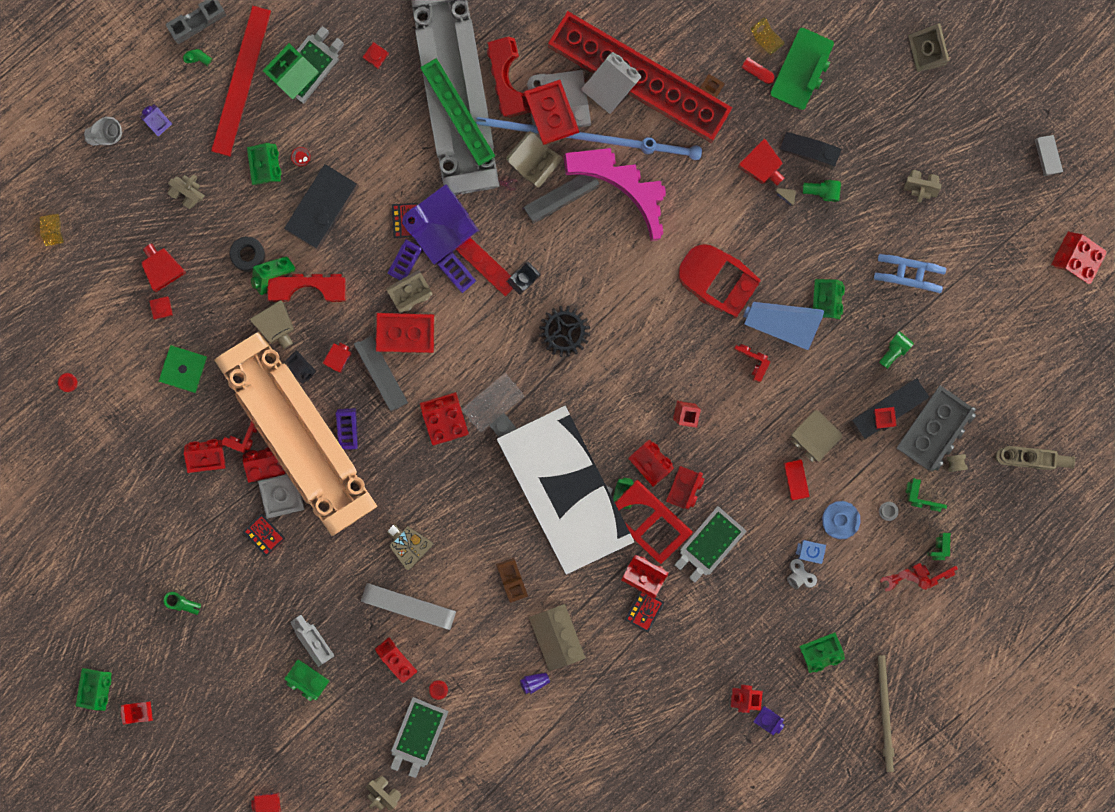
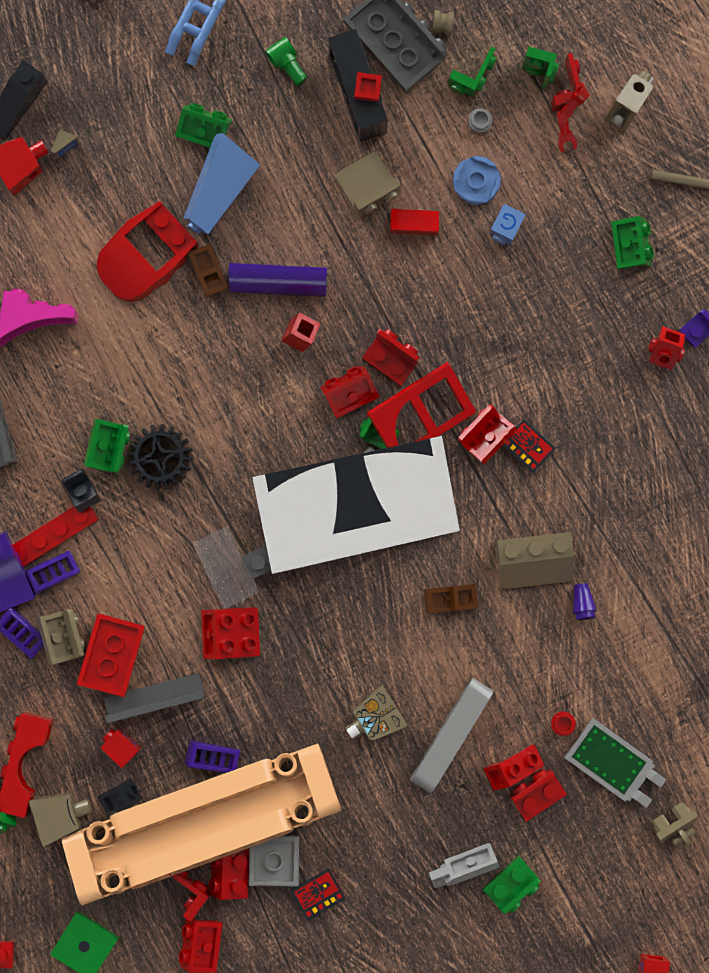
camera: 80 degrees left, 0 degrees up
tile [674,506,747,583] -> none
red bracket [733,344,771,383] -> none
light grey piece [787,559,817,589] -> none
green pin [803,180,841,202] -> none
none -> green bracket [83,418,130,473]
none -> reddish brown slope [188,244,229,297]
none -> dark purple brick [229,263,327,297]
none -> red bracket [509,768,567,822]
none -> dark tan torso [605,71,653,132]

